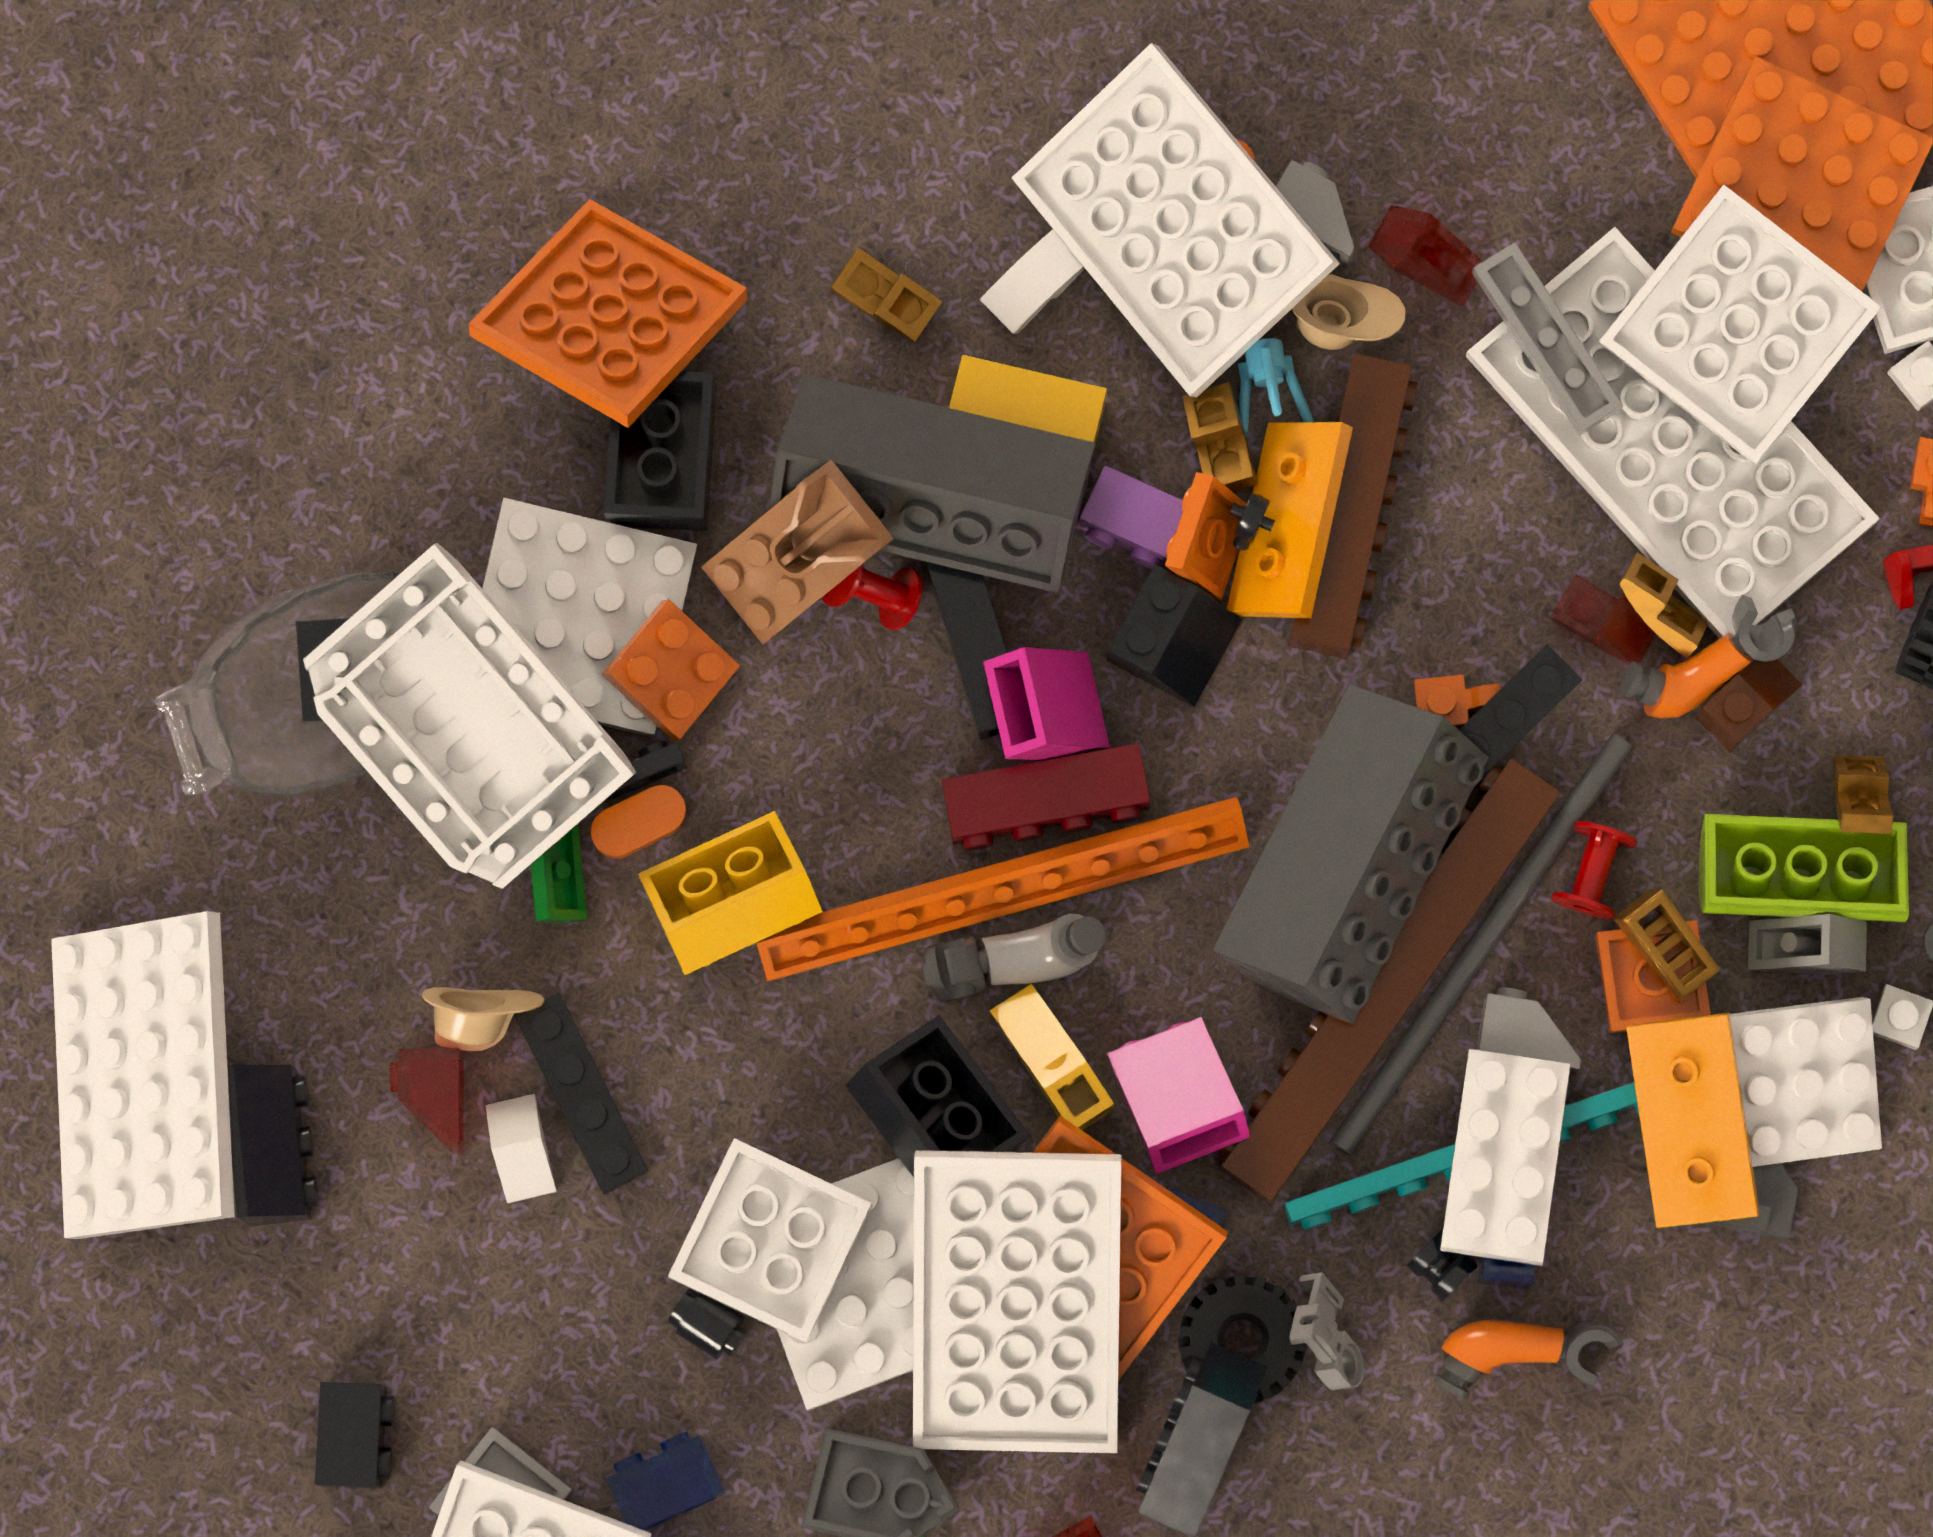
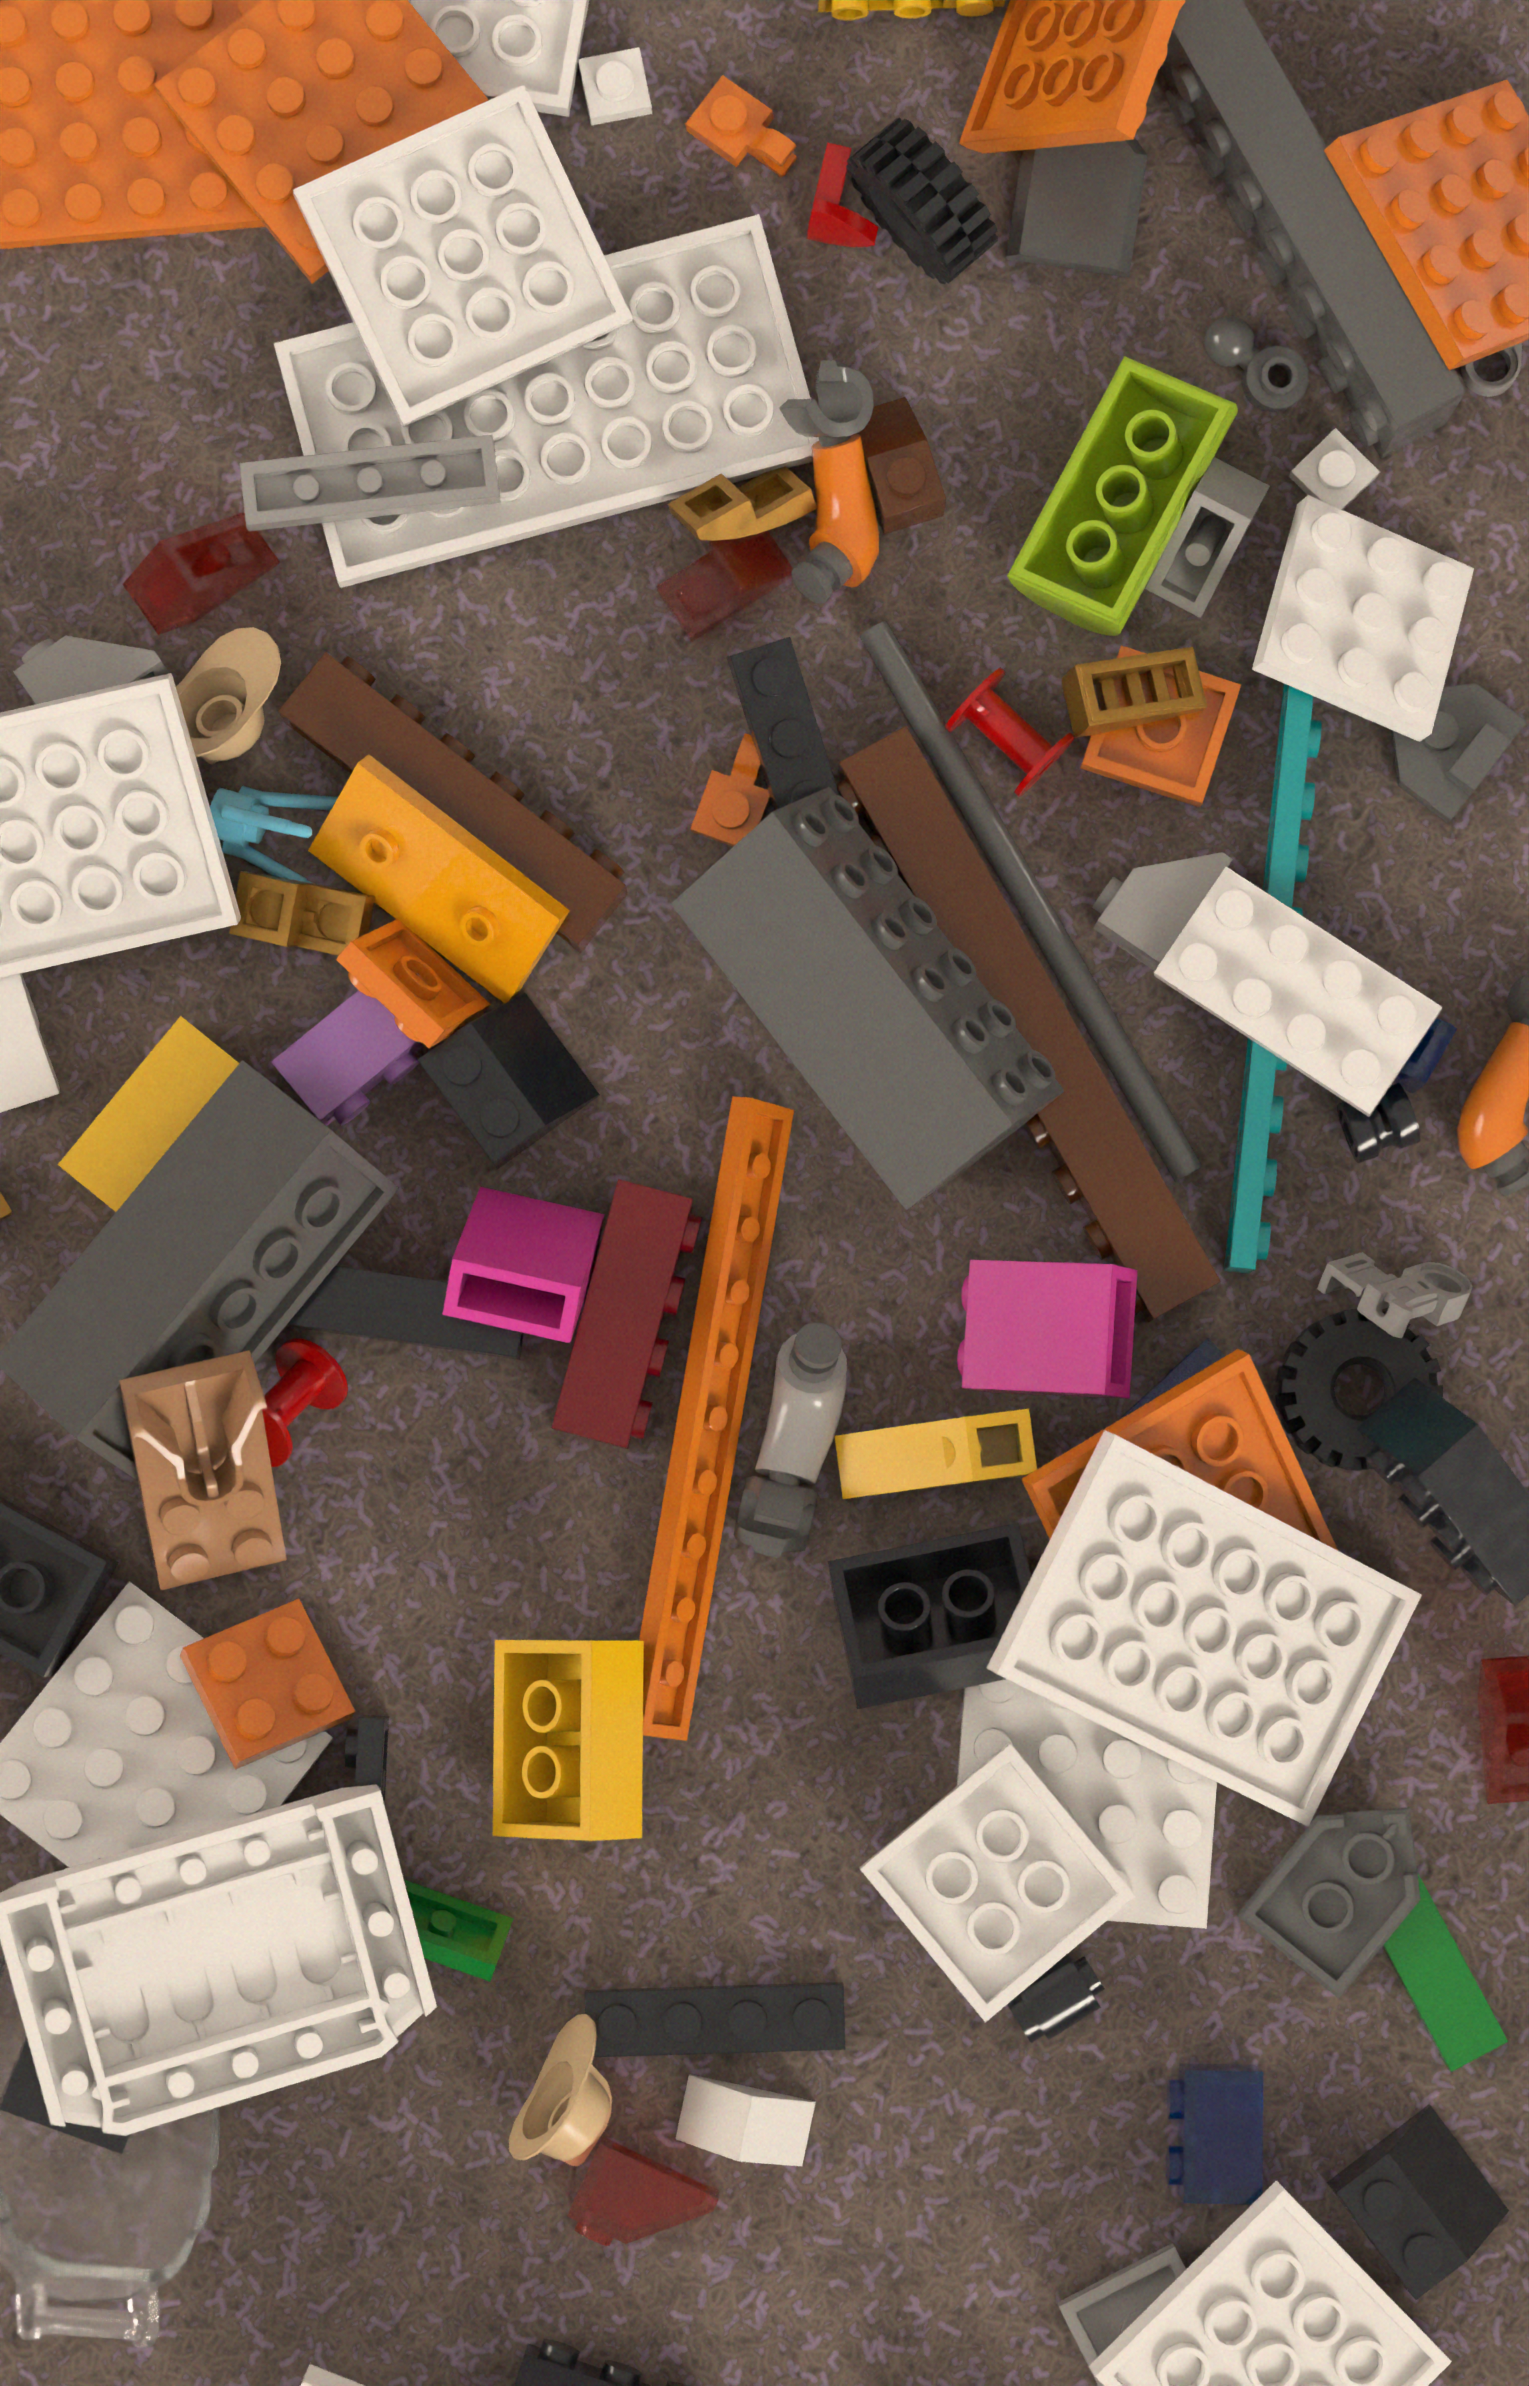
camera: 70 degrees left, 5 degrees up
orange tile [591,785,687,859] -> none
black piece [1229,493,1275,551] -> none
light orange plate [1626,1012,1760,1228] -> none
pearl gold slope [1833,754,1893,834] -> none

